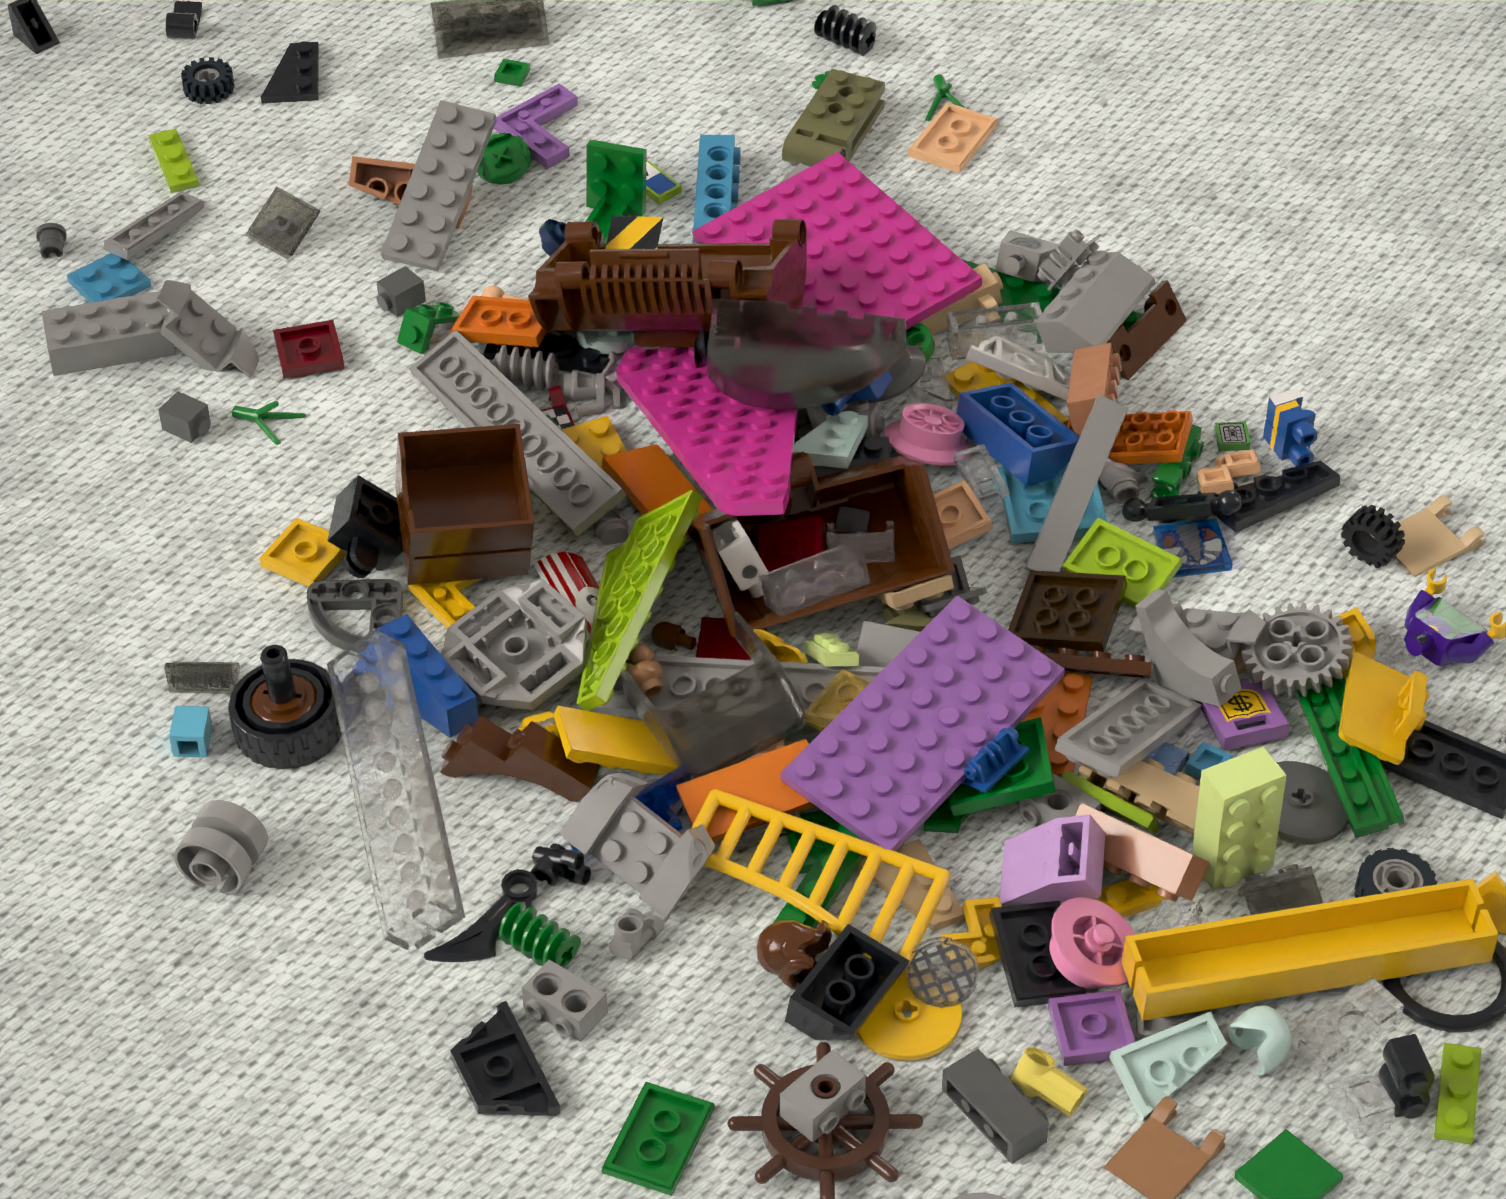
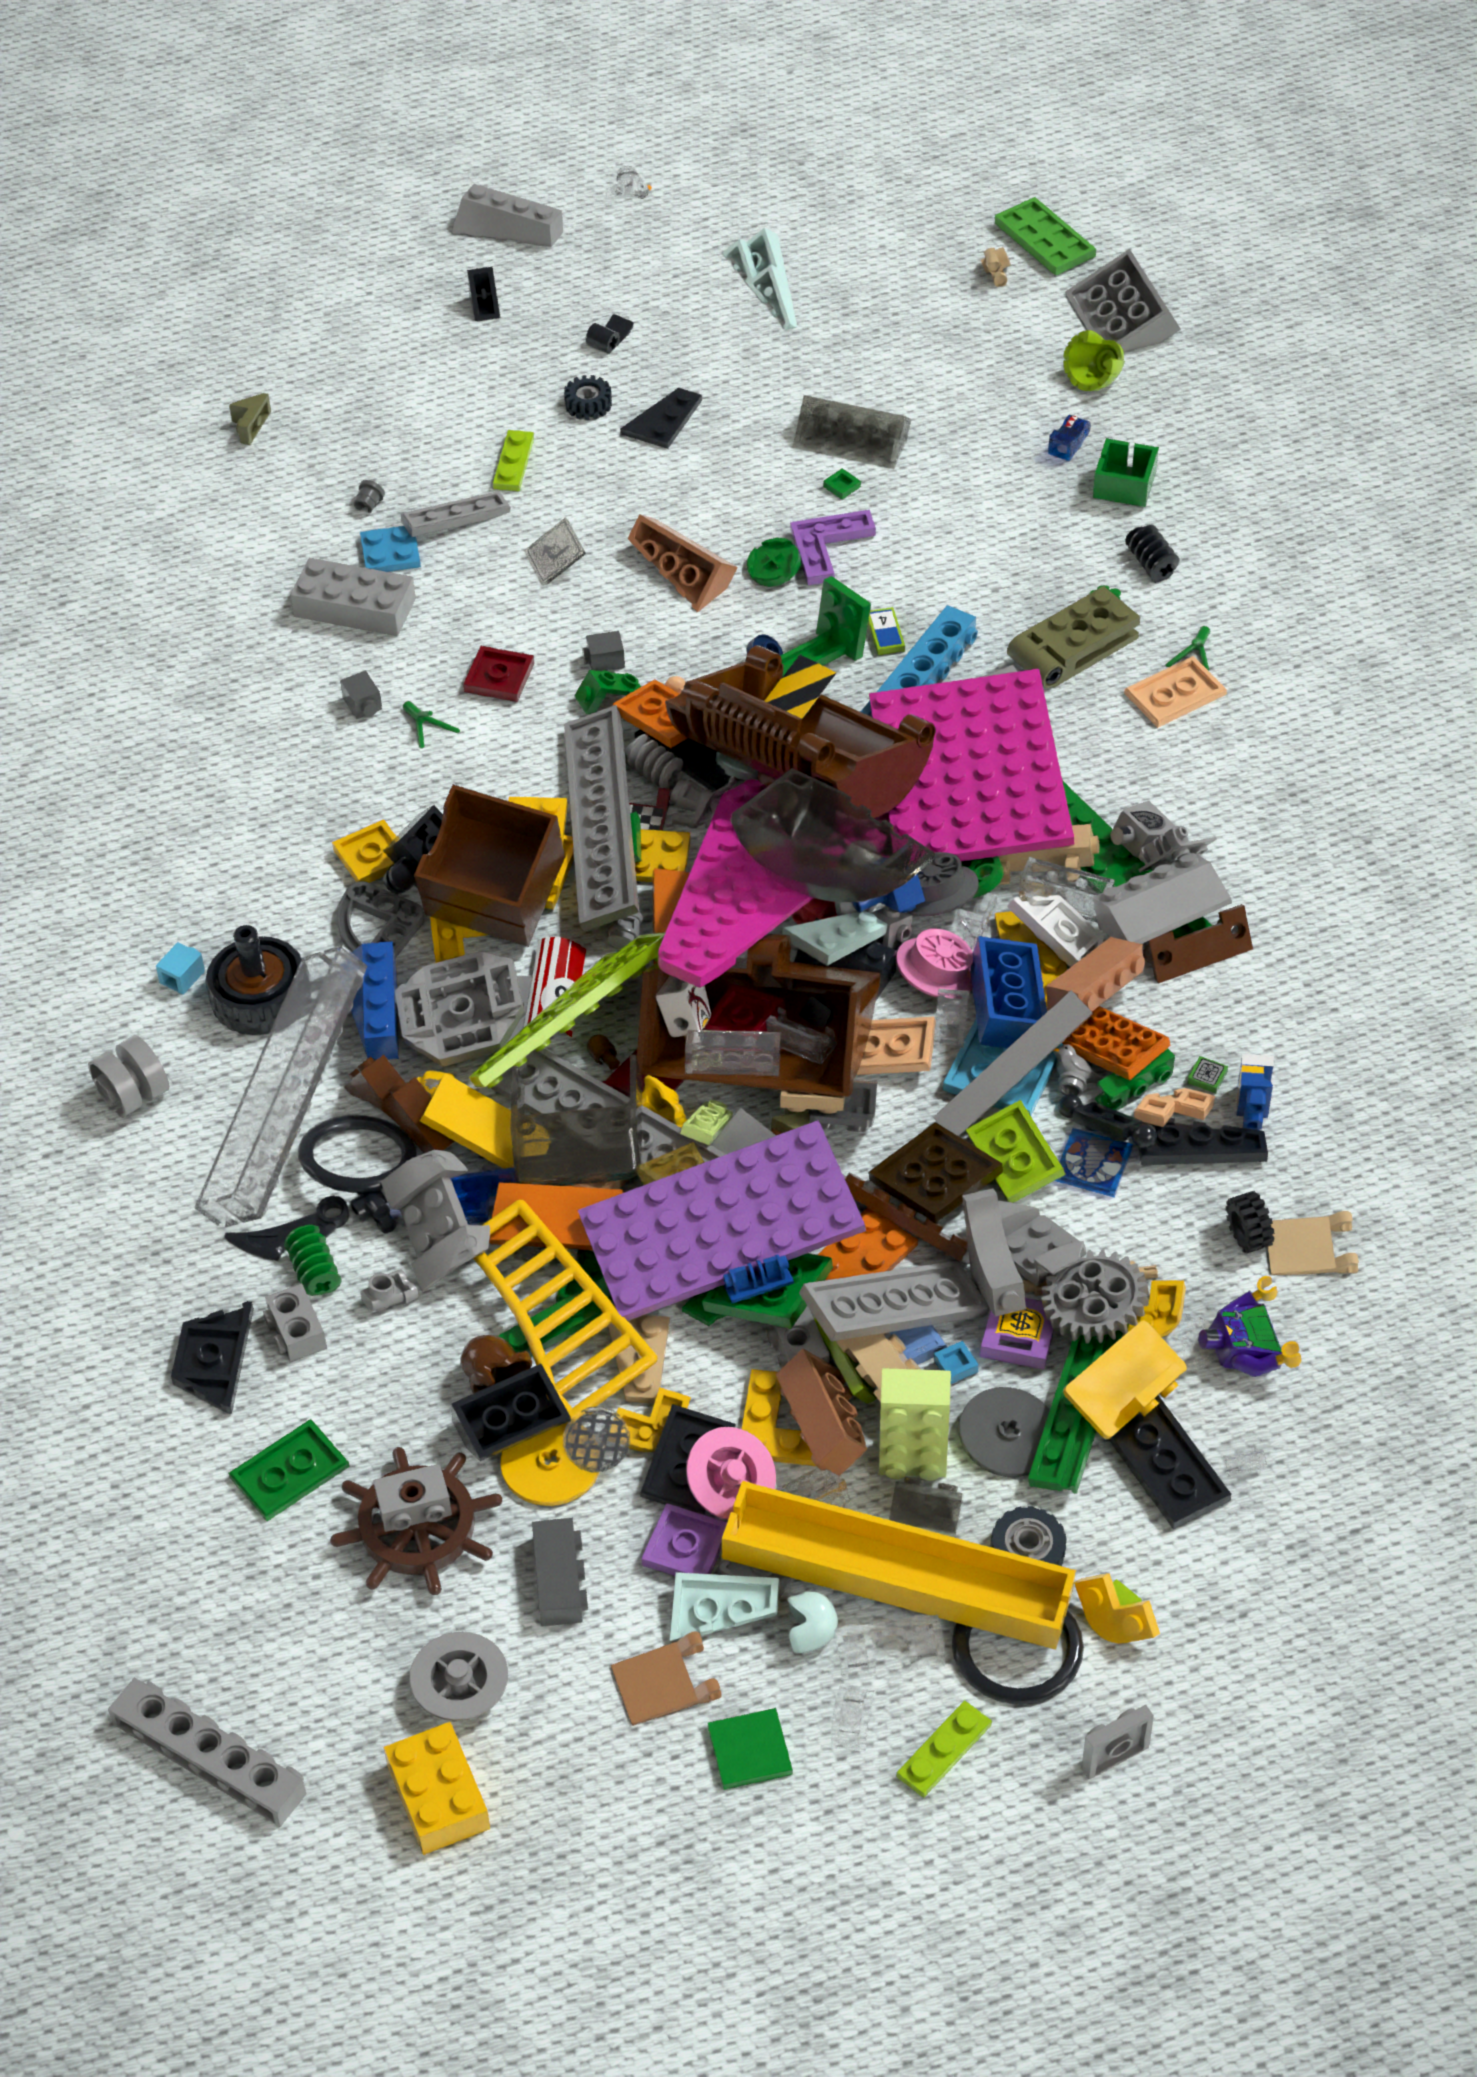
camera: 30 degrees right, 5 degrees up
light grey piece [156,280,259,378] -> none
clear smoke panel [164,661,240,694] -> none
light grey plate [381,100,497,272] -> none
medium nougat animal [622,644,664,700] -> none
lavender slope [1000,815,1106,906] -> none
light yellow piece [1009,1047,1088,1117] -> none
black brick [1378,1034,1435,1119] -> none
none -> black wedge [298,1115,417,1193]

